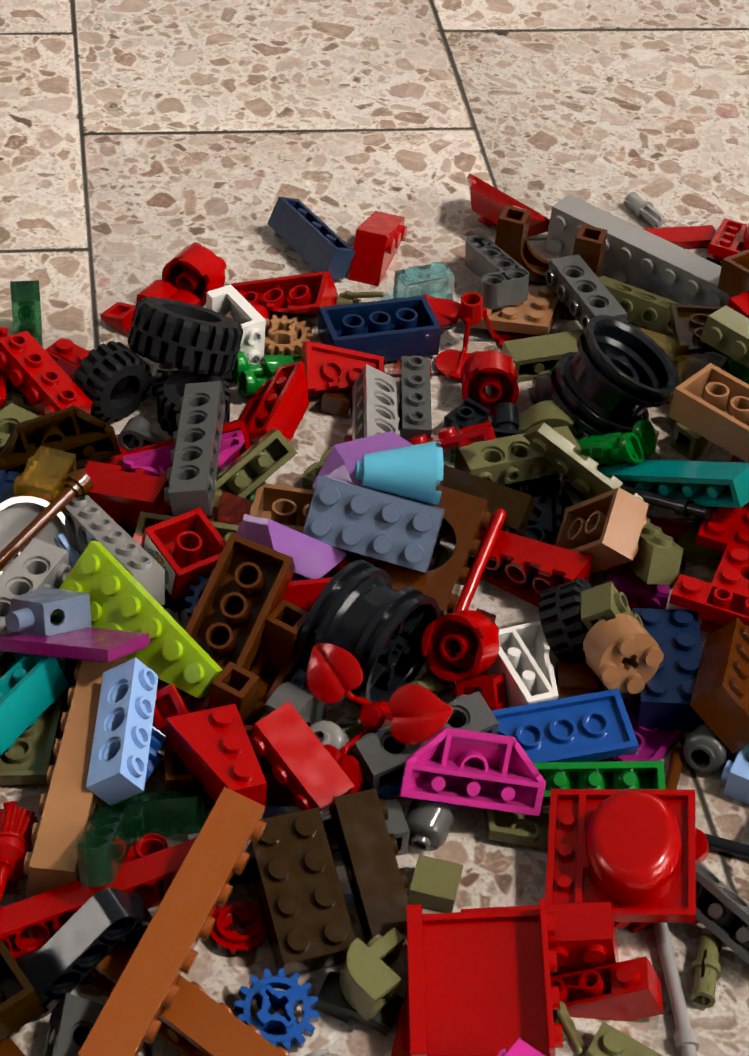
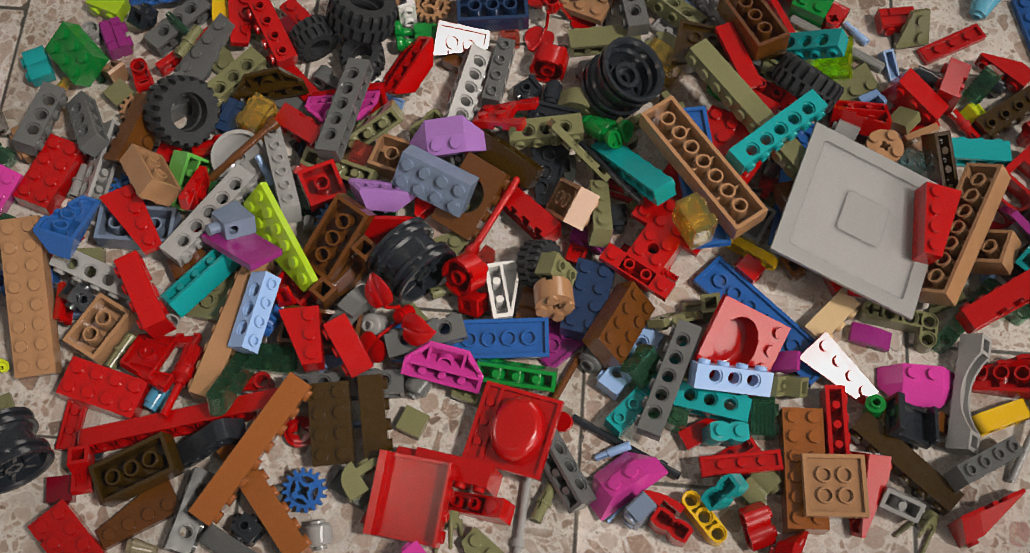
camera: 15 degrees right, 25 degrees up
medium azure cone [355,441,444,505] -> none

